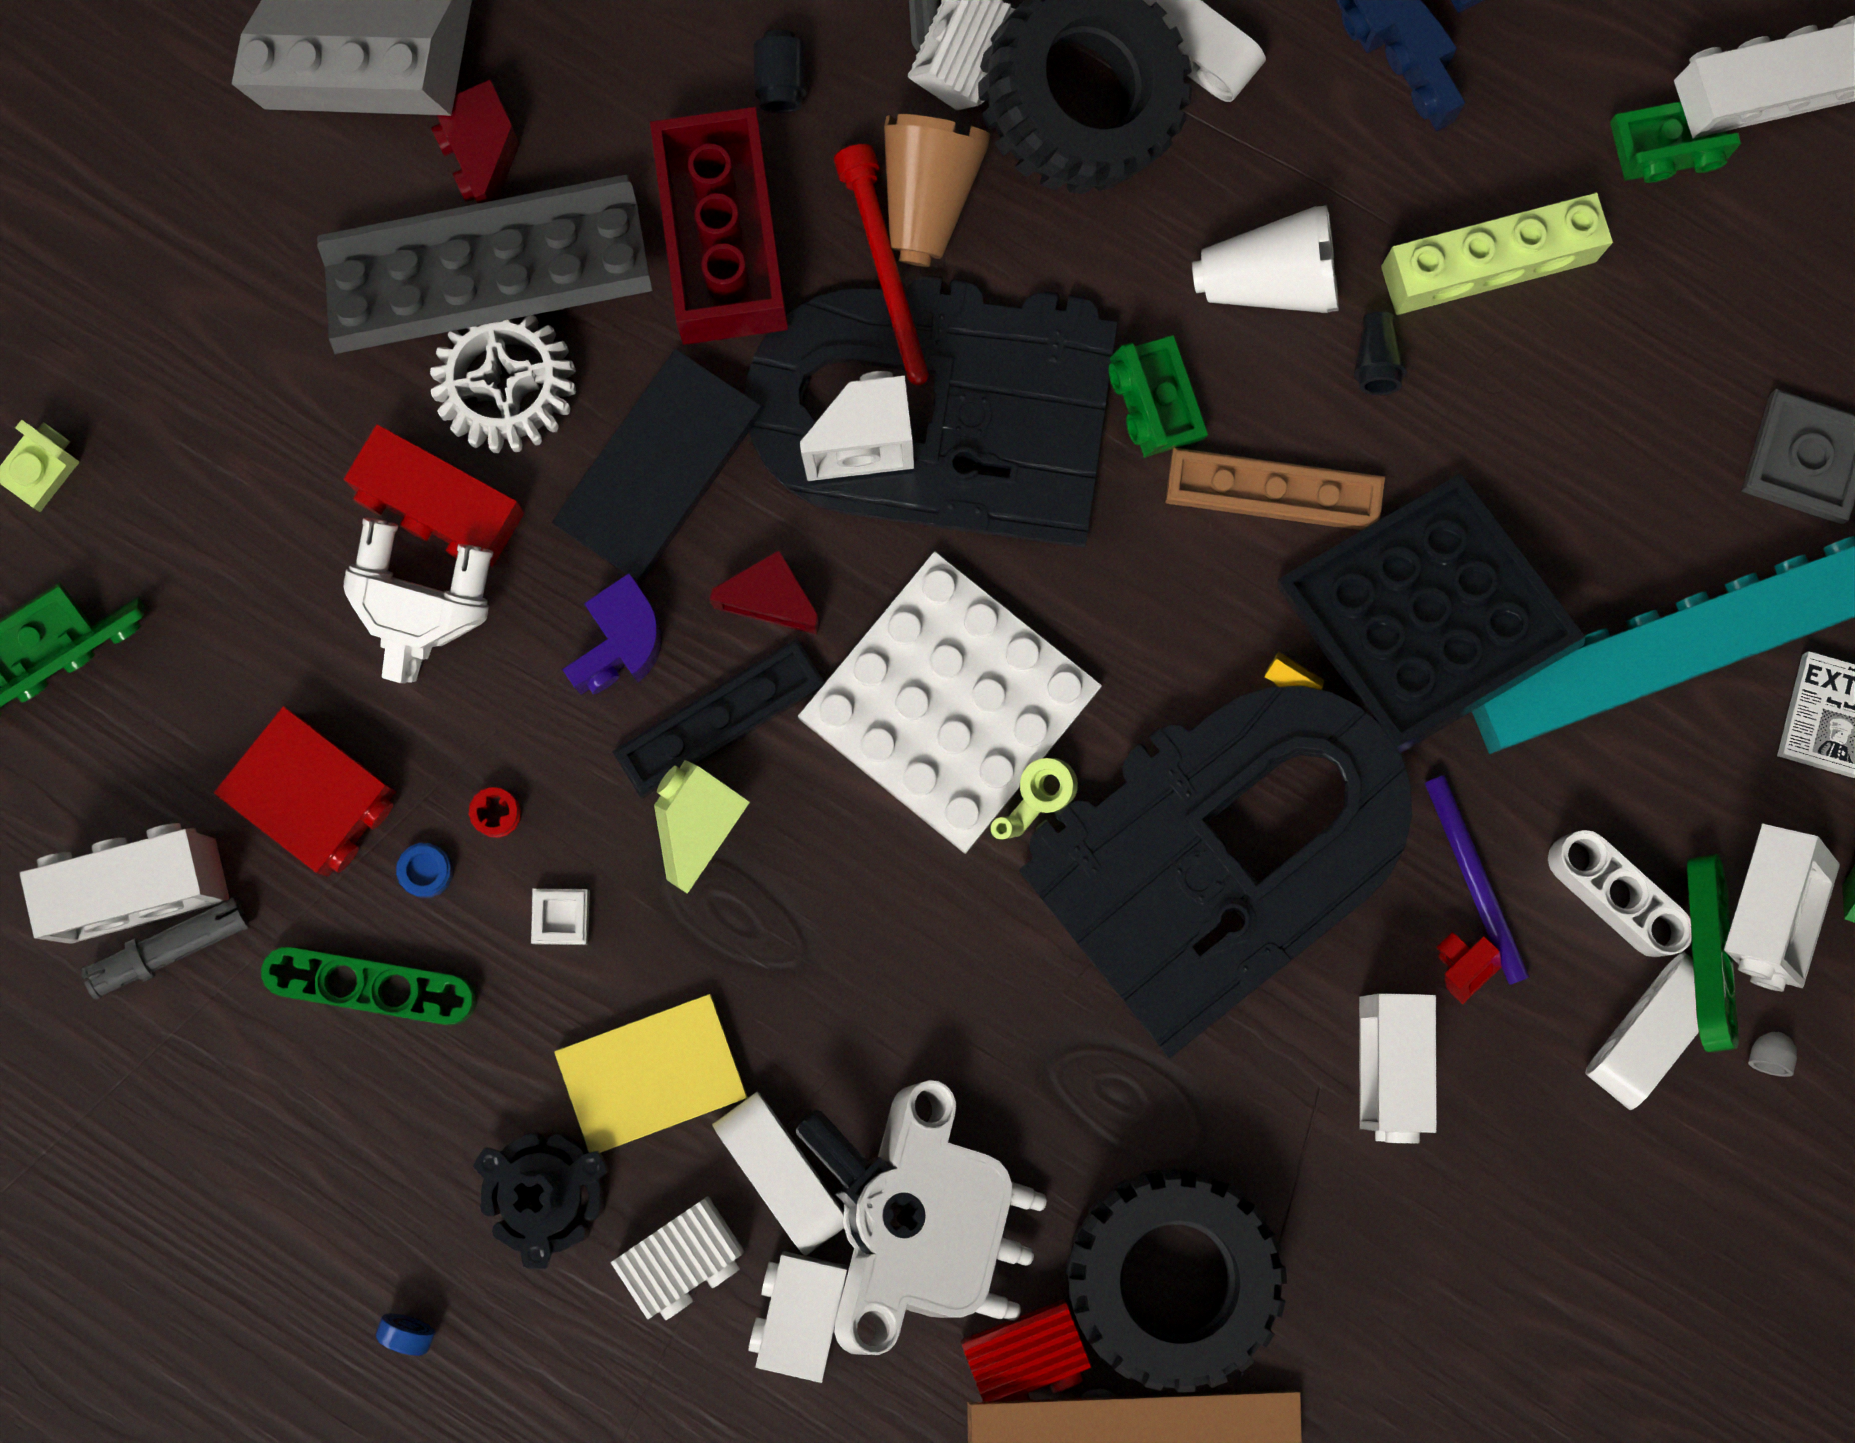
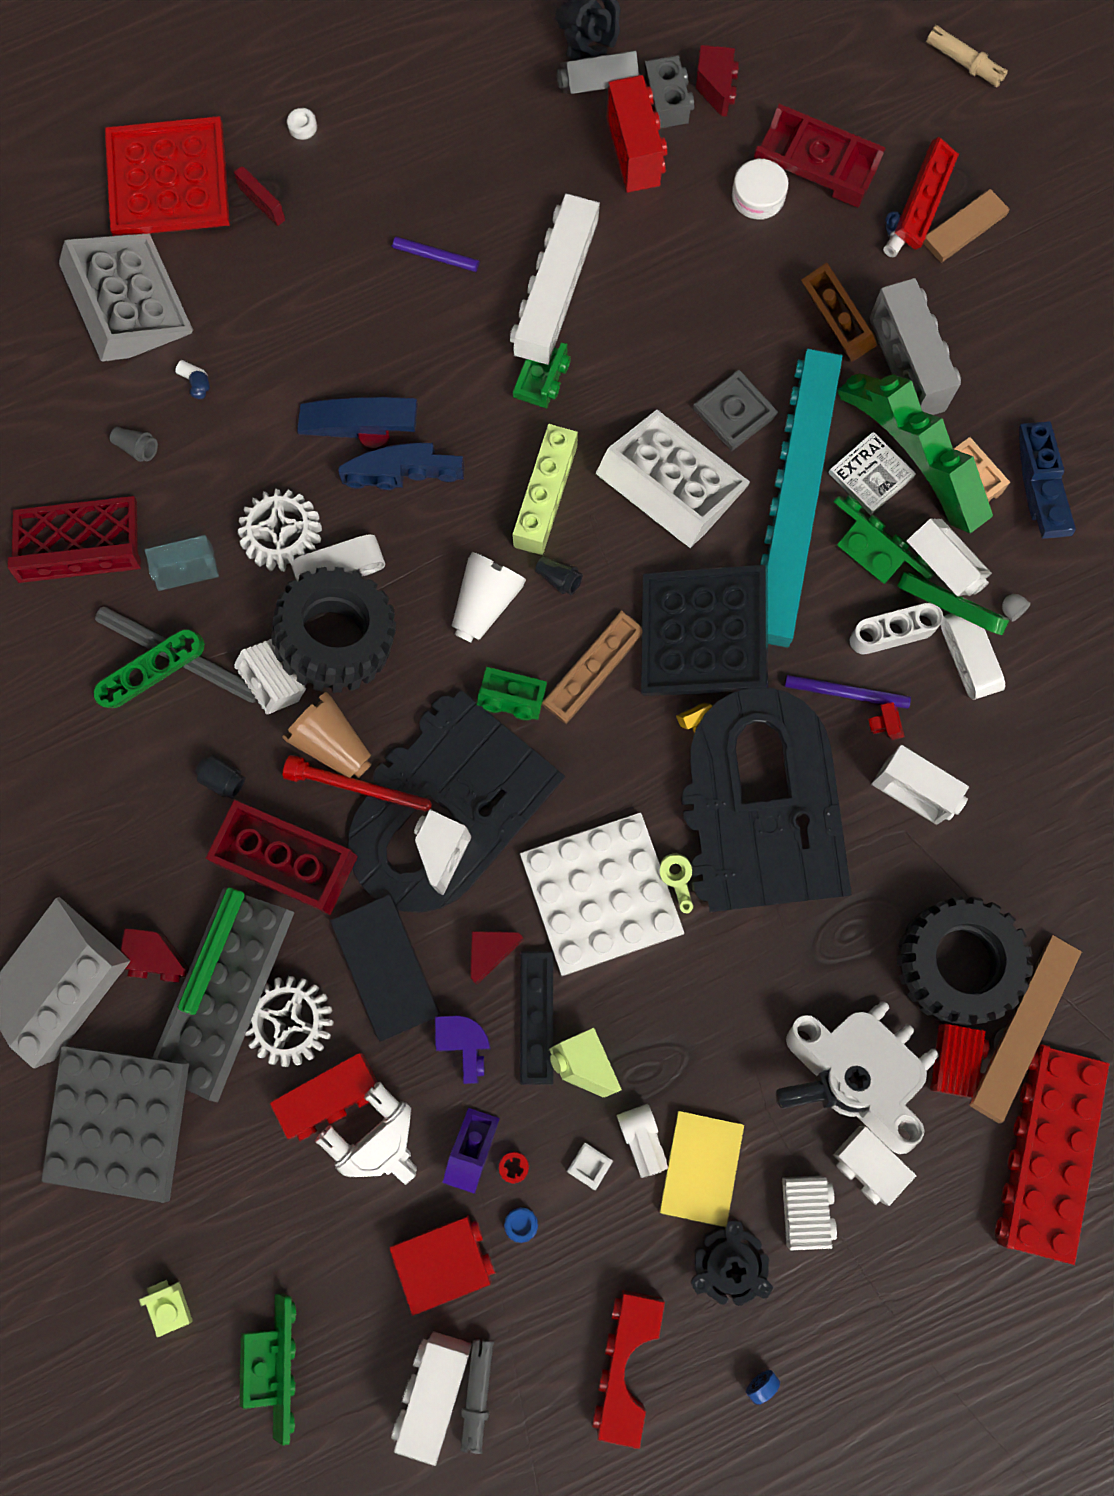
camera: 55 degrees left, 5 degrees down
green beam [261,947,476,1025] -> none
white beam [712,1091,844,1256] -> none
none -> dark grey plate [42,1046,189,1203]
none -> green axle [178,888,245,1015]
none -> dark purple slope [443,1108,500,1194]
none -> red arch [592,1290,665,1449]
none -> white slope [596,410,750,548]
none -> white piece [617,1104,668,1178]
none -> green bracket [834,495,936,584]

